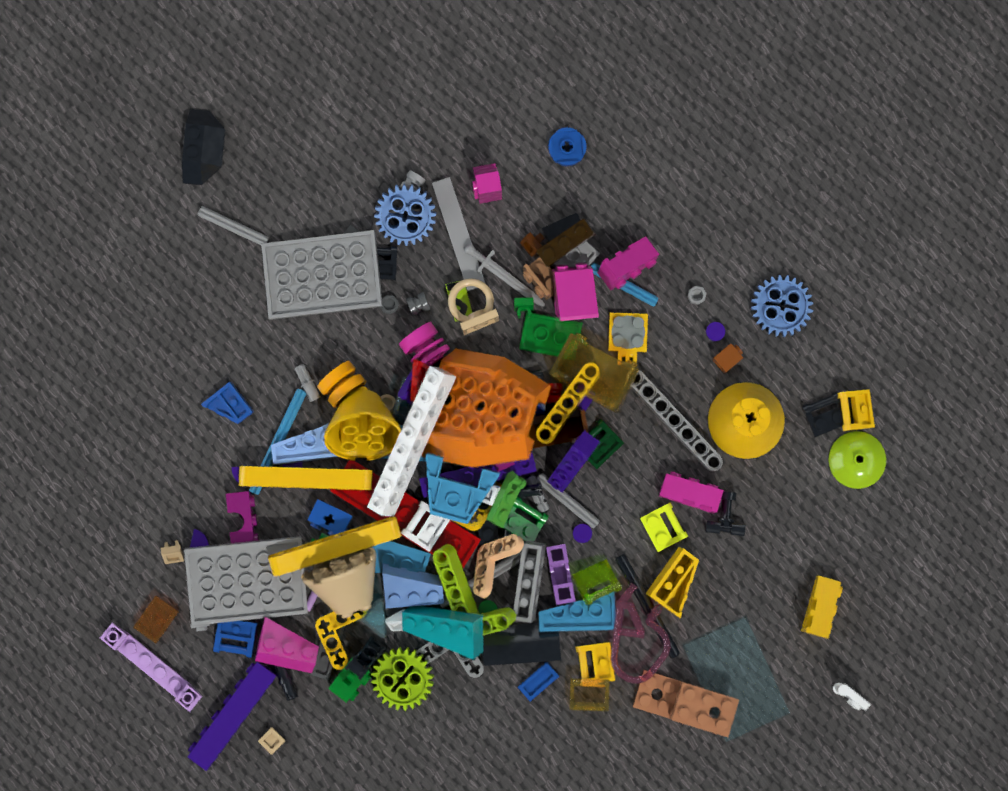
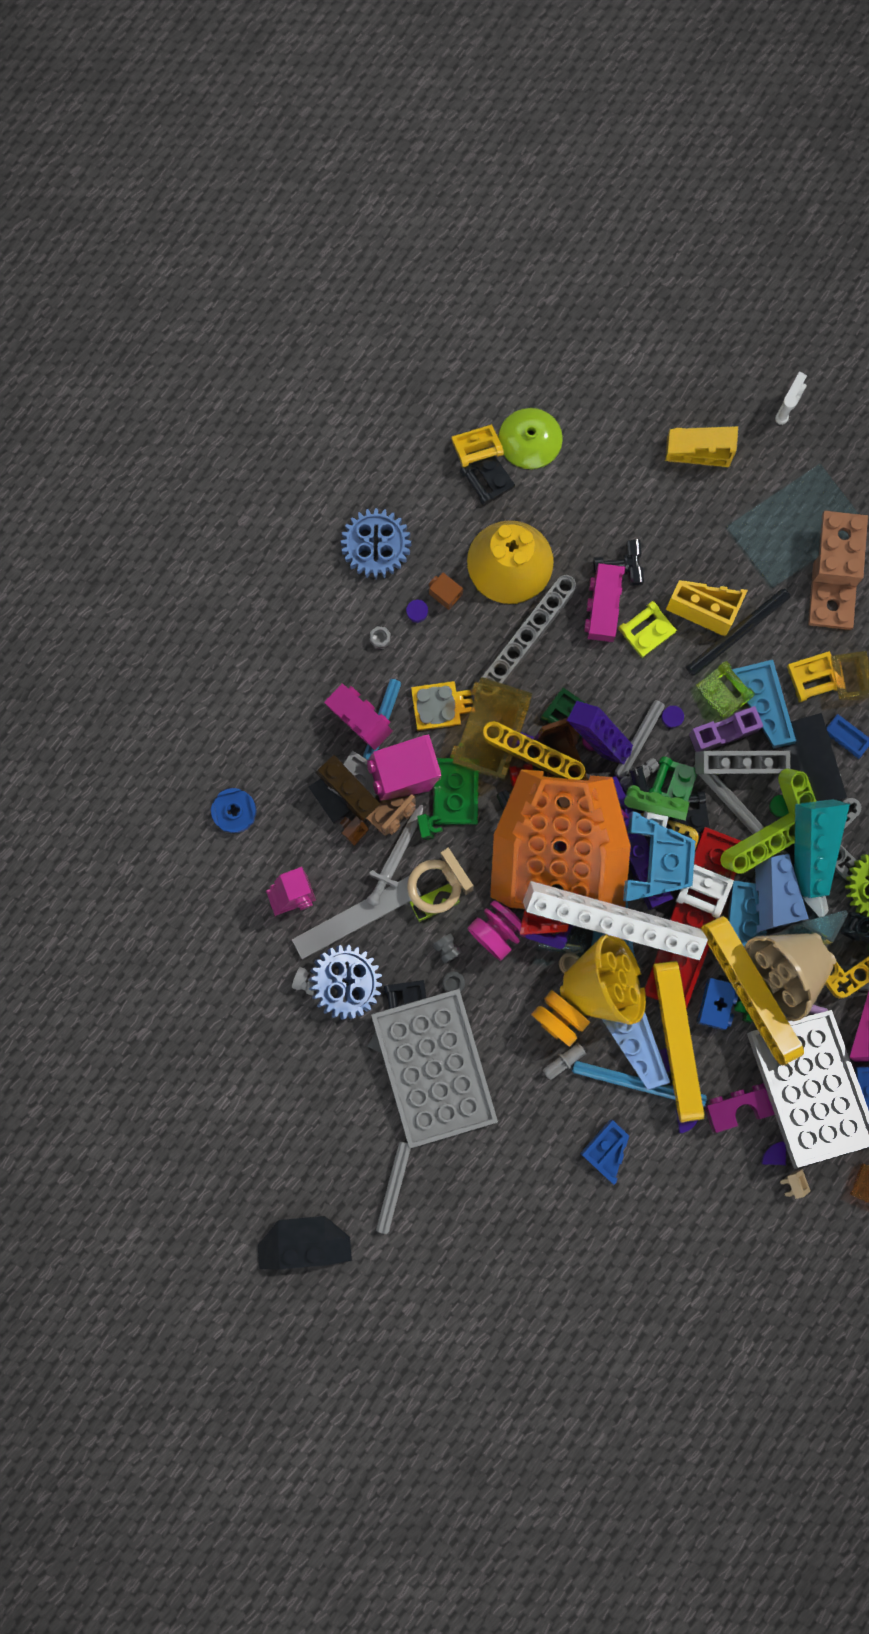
camera: 100 degrees left, 5 degrees down
light nougat beam [473,534,524,598] -> none
clear pink piece [611,583,670,684] -> none

